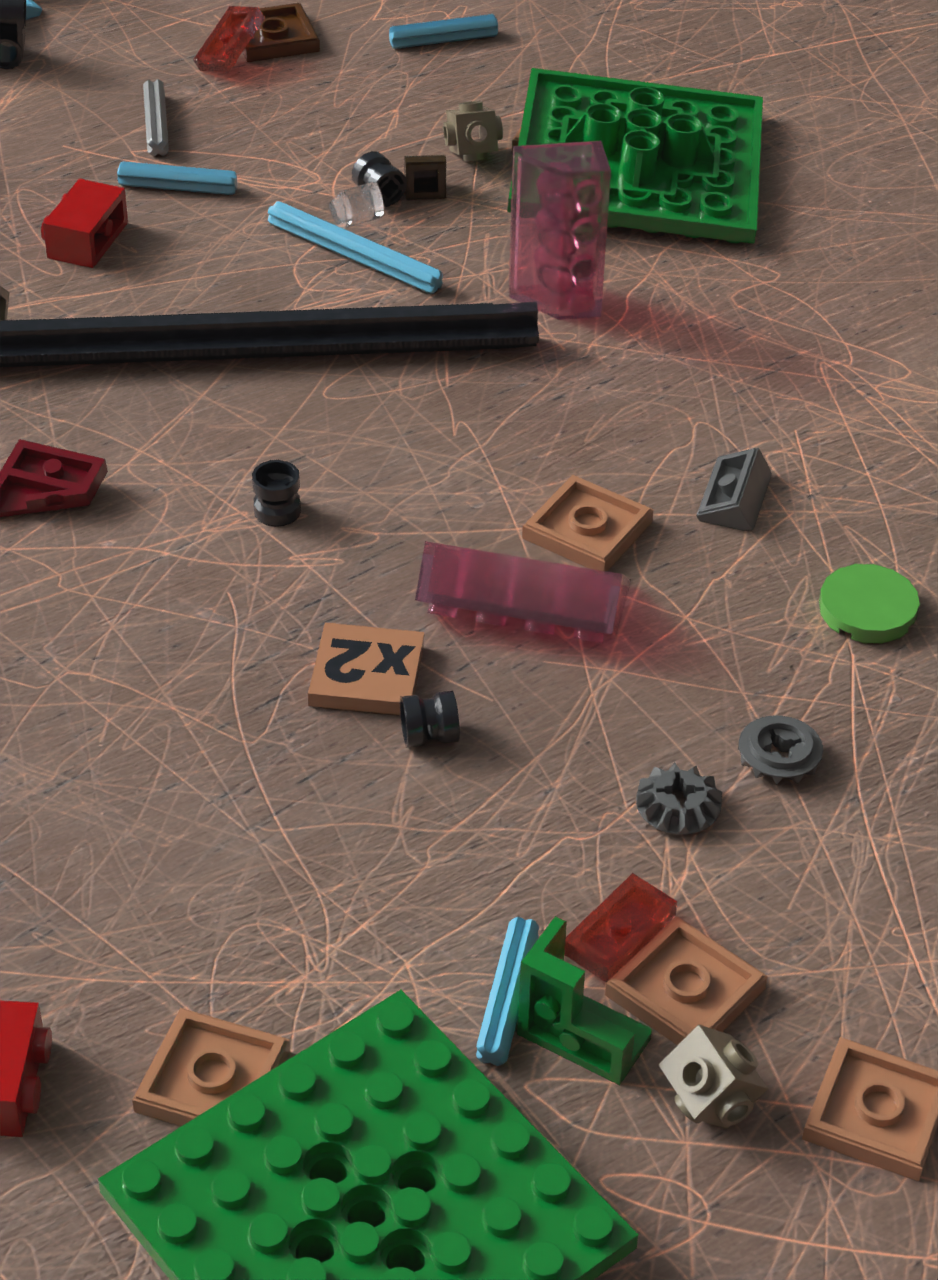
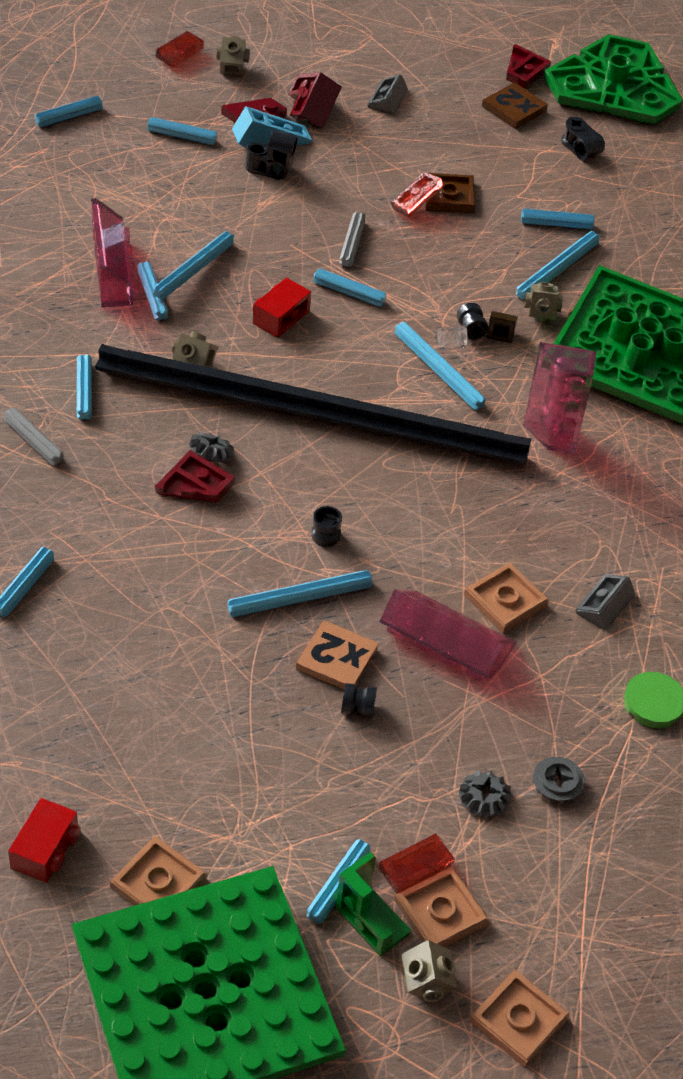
camera: 15 degrees right, 5 degrees up
none -> dark grey gear [189,432,234,462]
none -> medium azure axle [227,570,372,617]
none -> medium azure axle [516,231,600,300]

